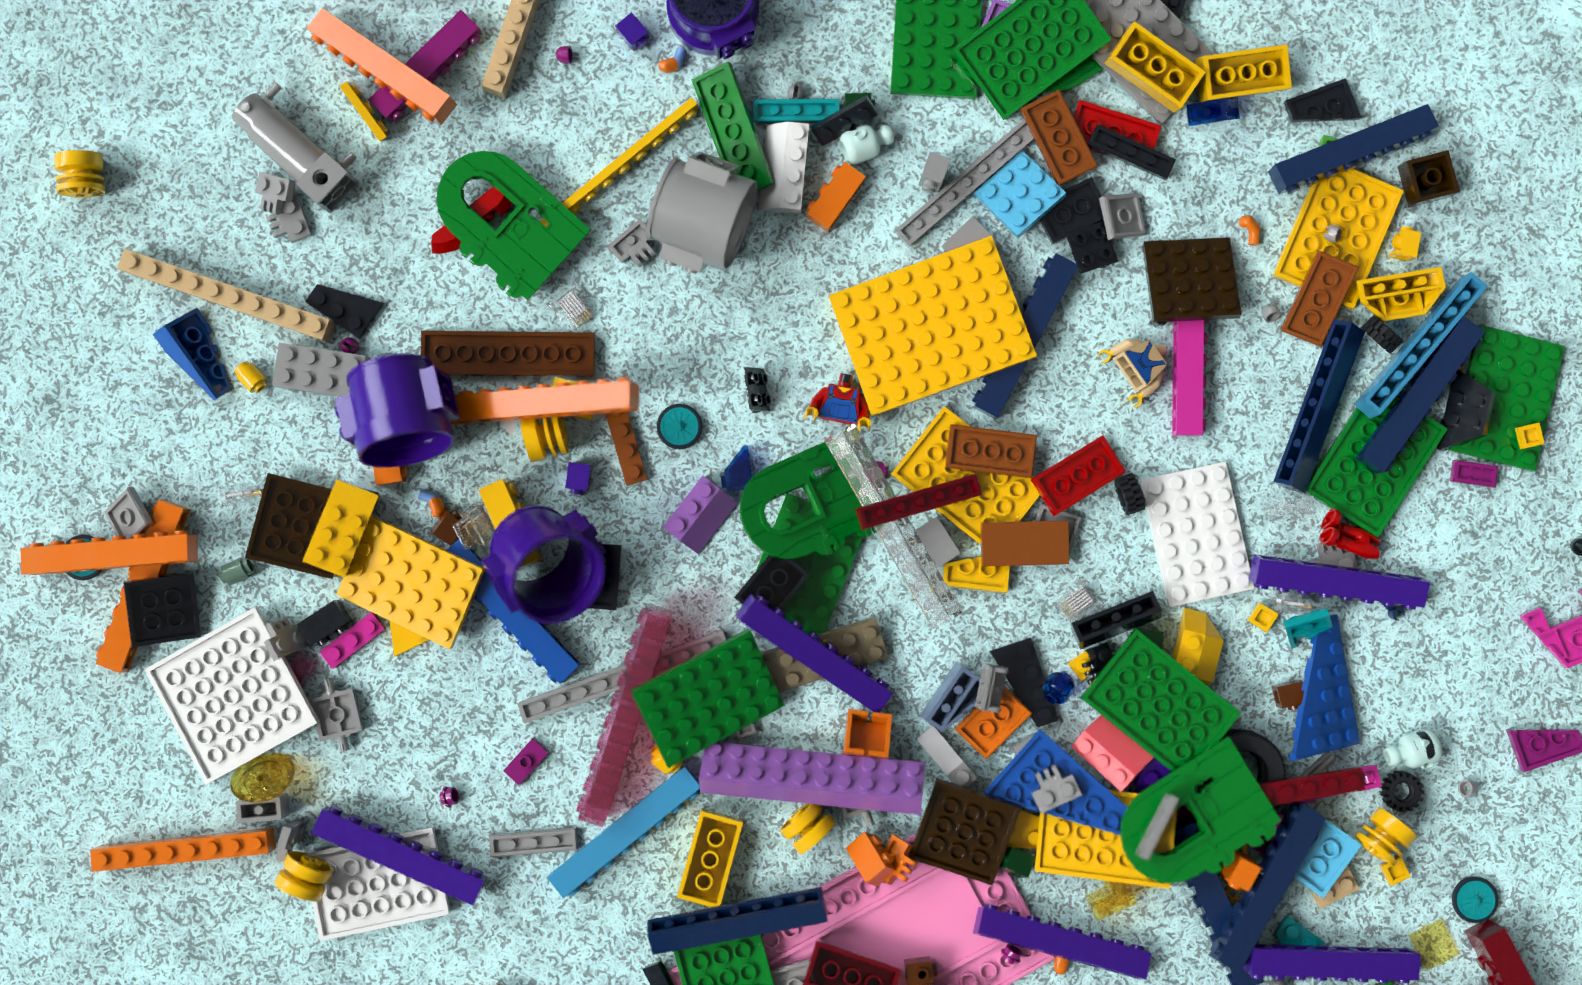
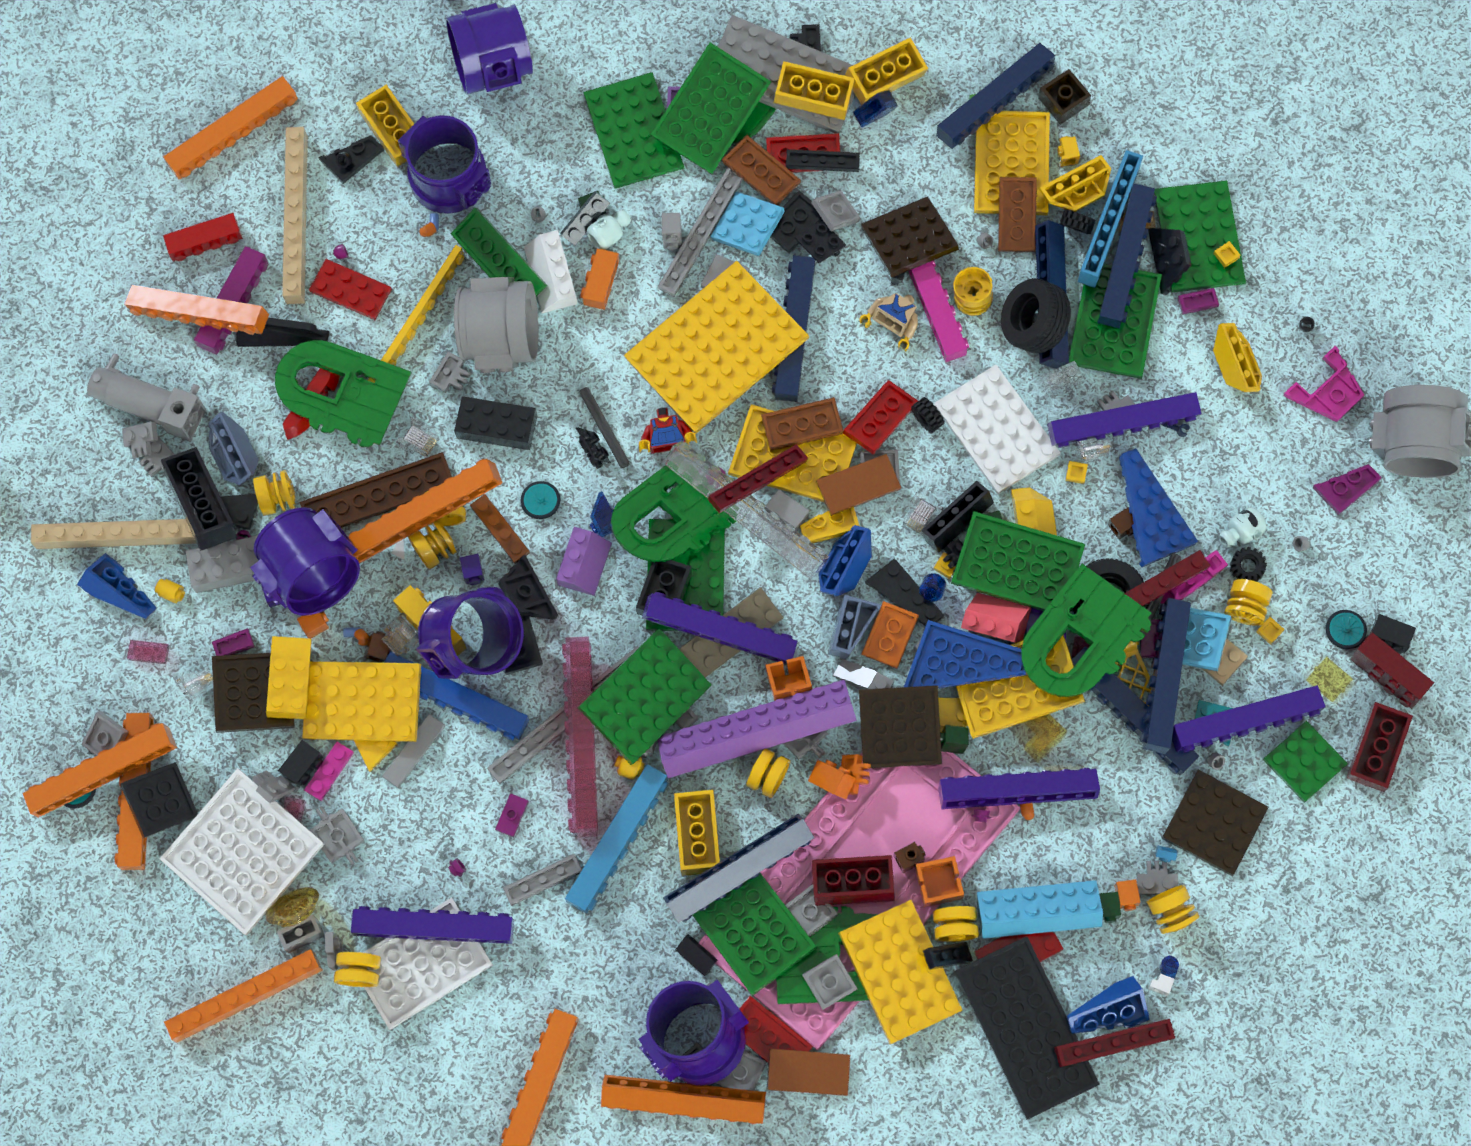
camera: 15 degrees left, 15 degrees down
sand green brick [219,558,254,586] -> none
yellow wing [339,81,388,141] -> none
dark purple brick [615,12,650,52] -> none
teal plate [753,99,839,123] -> none
light grey hinge [975,663,1008,713] -> none
light grey hinge [1032,765,1082,813] -> none
light grey tile [1135,793,1179,860] -> none
orange brick [1220,850,1261,892] -> none
orange arm [1239,215,1260,246] -> none
black wing [1283,78,1362,122] -> none
teal wing [1283,608,1332,649] -> none
red piece [1319,508,1381,559] -> none
light grey hinge [1323,225,1342,243] -> none
none -> clear pink plate [127,640,170,664]
none -> black brick [161,447,237,551]
none -> sand blue wedge [208,412,259,485]
none -> magenta plate [212,628,255,656]
none -> black wedge [236,317,330,347]
none -> yellow wheel [253,470,296,516]
none -> red plate [309,259,392,320]
none -> light grey tile [382,714,445,788]
none -> black brick [454,396,538,450]
none -> black wing [498,555,558,620]
none -> dark grey axle [580,387,630,468]
none -> blue wedge [818,525,872,596]
none -> yellow wheel [953,267,993,316]
none -> black tyre [1001,278,1071,354]
none -> yellow wedge [1213,323,1262,392]
none -> black brick [1370,614,1416,654]

